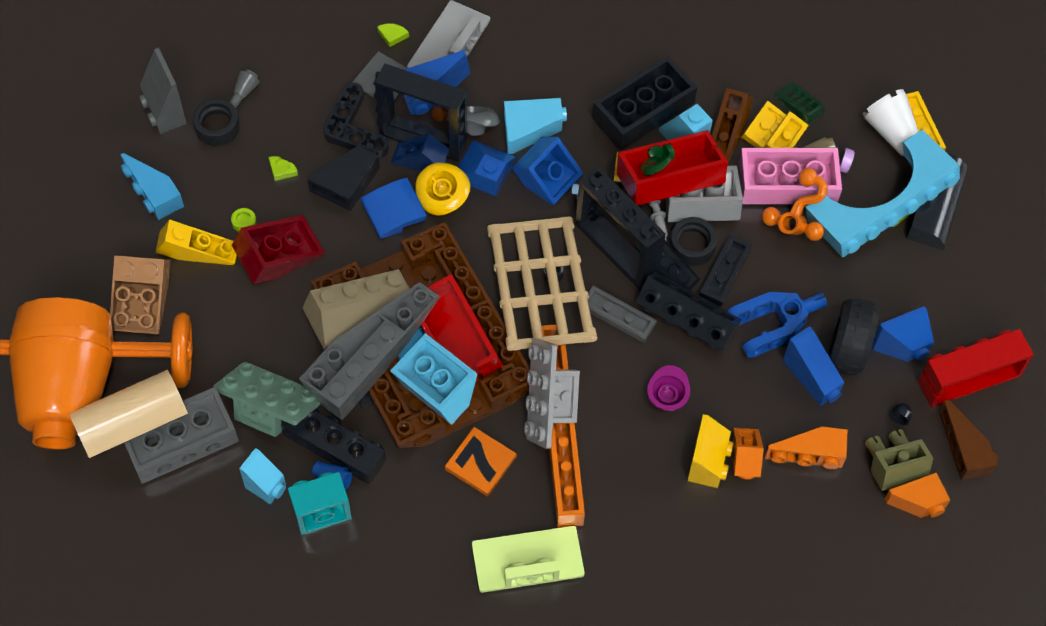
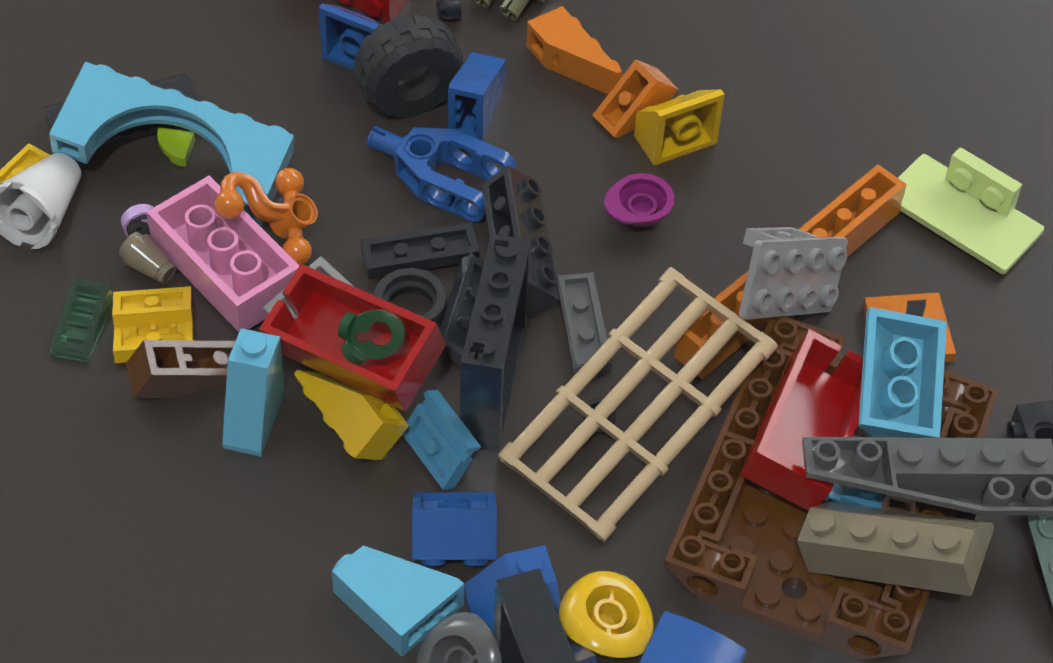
camera: 130 degrees left, 10 degrees down
black brick [592,56,697,150] -> none

